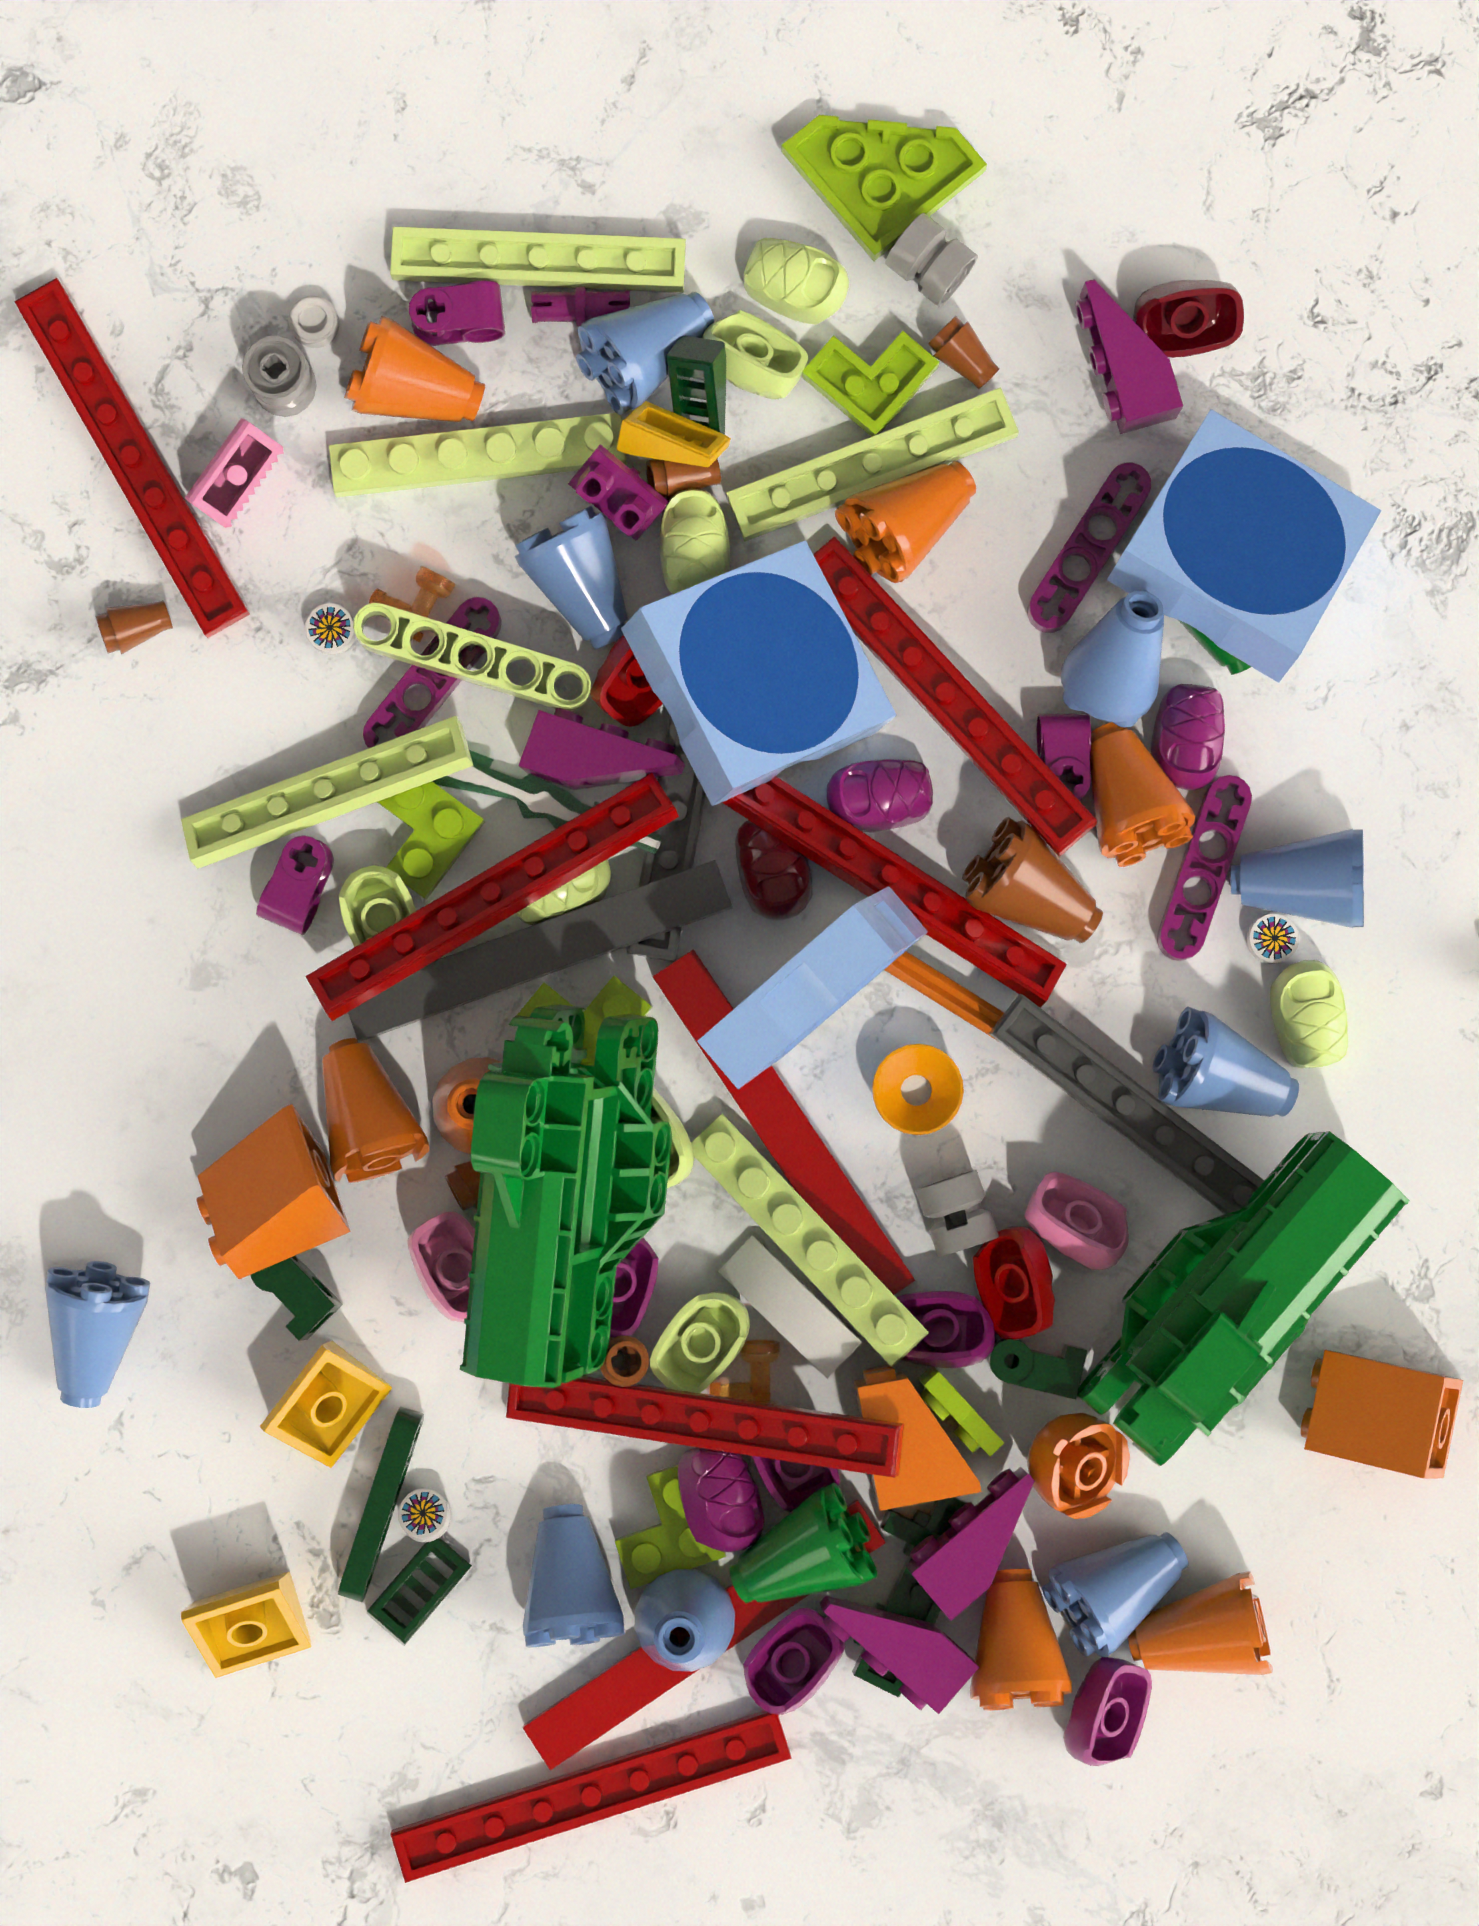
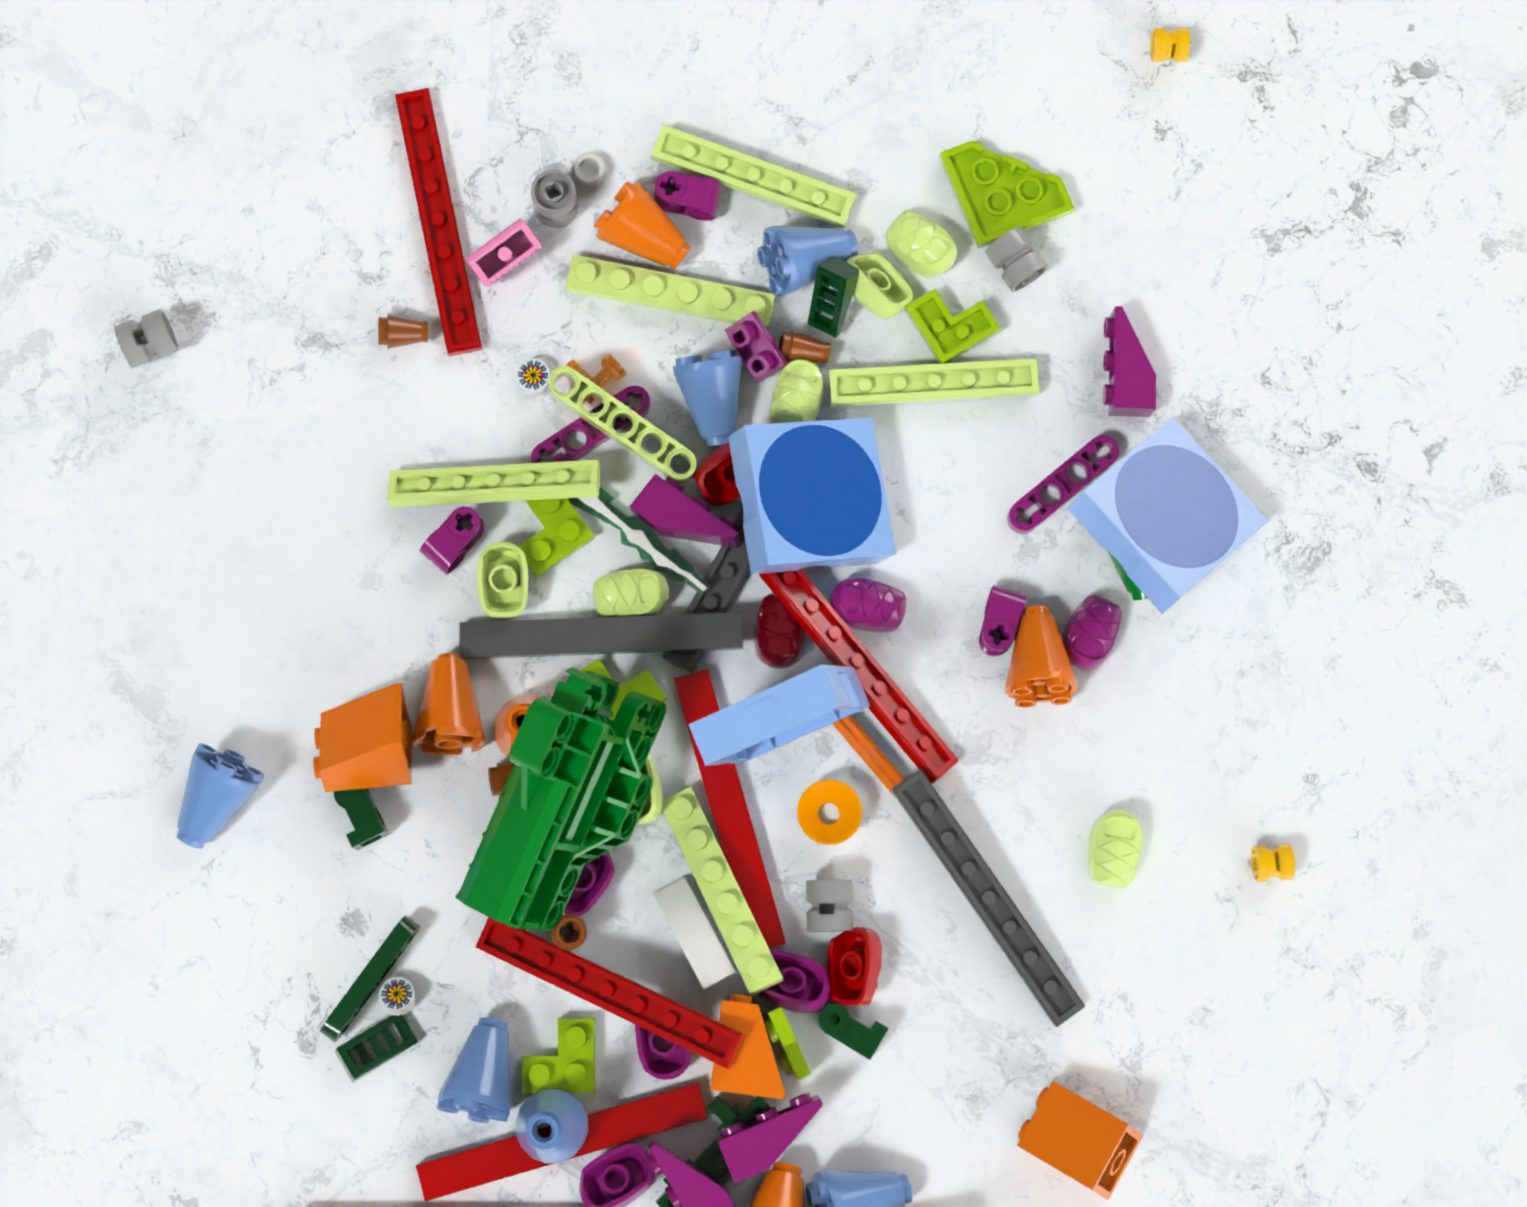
camera: 10 degrees right, 5 degrees down
yellow slope [181,1571,311,1678] -> none
yellow slope [259,1341,392,1468] -> none
red tile [305,773,679,1021] -> none
bright pink piece [407,1212,475,1323] -> none
magenta pin [531,287,630,326] -> none
yellow slope [617,401,731,467] -> none
yellowish green piece [650,1292,750,1393] -> none
magenta piece [678,1447,764,1552] -> none
clear orange piece [710,1340,780,1405] -> none
green cone [729,1483,877,1603] -> none
red tile [813,536,1097,857] -> none
orange cone [835,461,976,583] -> none
dark orange cone [928,316,1000,390] -> none
dark orange cone [962,817,1103,943] -> none
bright pink piece [1024,1172,1129,1270] -> none
orange cylinder [1027,1413,1130,1519] -> none
medium blue cone [1061,591,1164,728] -> none
green connector [1077,1131,1410,1466] -> none
dark red piece [1133,280,1244,358] -> none
medium blue cone [1152,1007,1299,1117] -> none
magenta beam [1157,775,1252,961] -> none
medium blue cone [1231,829,1364,928] -> none
tile [1247,913,1299,964] -> none

